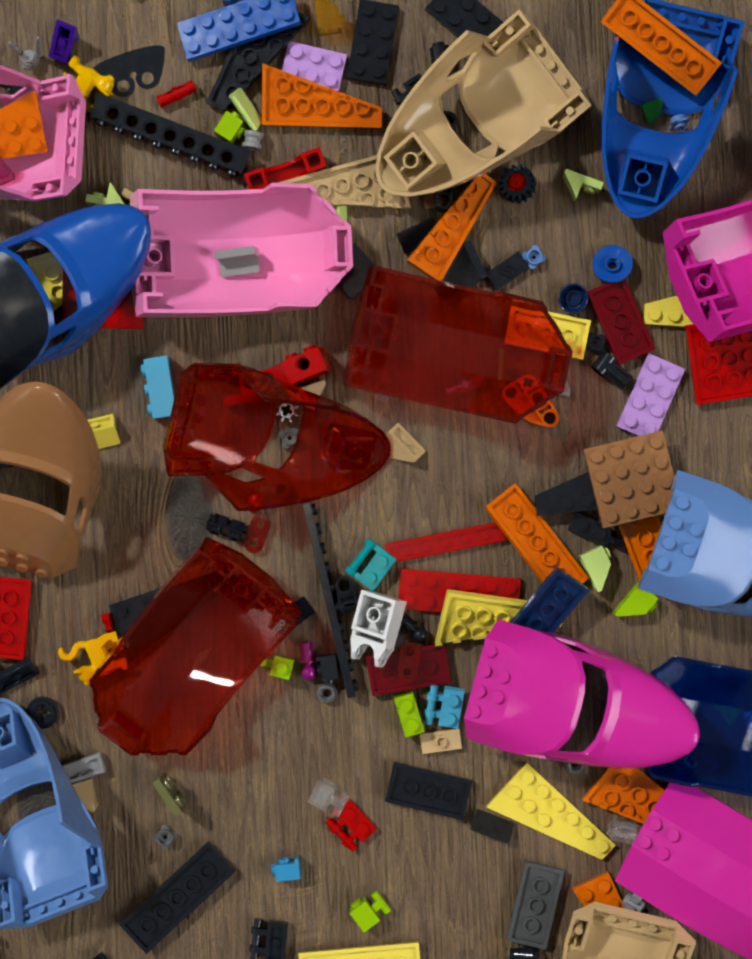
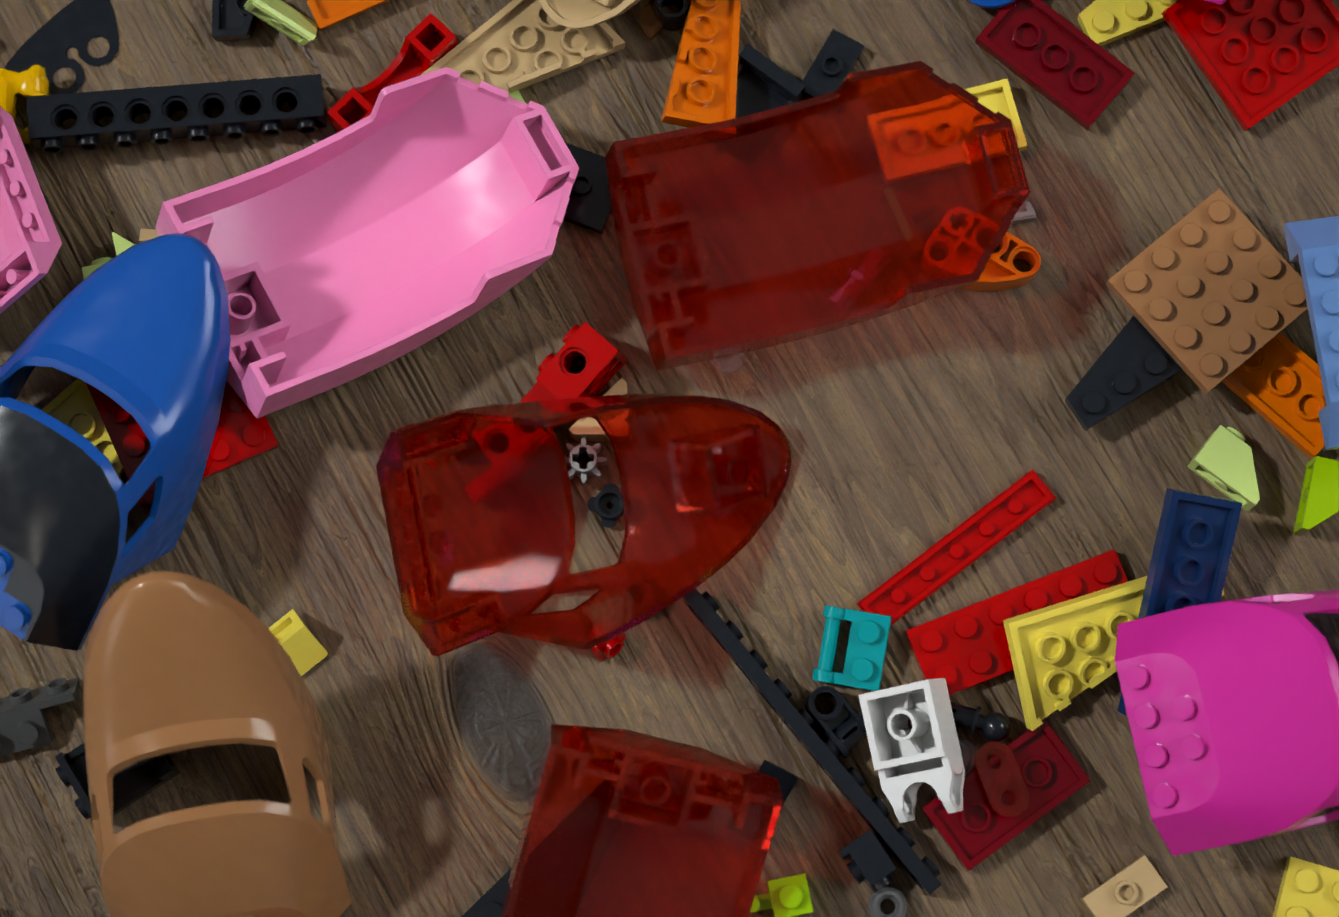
camera: 20 degrees left, 10 degrees down
medium azure brick [141,355,179,420] -> none
red pin [156,79,197,109] -> none
black hinge [206,513,249,542] -> none
lime brick [214,110,245,144] -> none
light grey panel [214,246,261,278] -> none
light grey wheel [242,130,264,151] -> none
clear red plate [244,514,271,553] -> none
magenta pin [300,642,317,680] -> none
tan slope [386,423,426,462] -> none
lime brick [394,691,425,738] -> none
black slope [396,217,436,254] -> none
medium azure plate [424,685,465,729] -> none
orange plate [484,483,589,584] -> none
medium blue plate [522,245,546,269] -> none
dark blue hair [558,283,589,314] -> none
black hinge [568,512,624,548] -> none
black plate [585,332,606,354] -> none
black piece [591,351,633,390] -> none
lavender plate [616,353,685,436] -> none

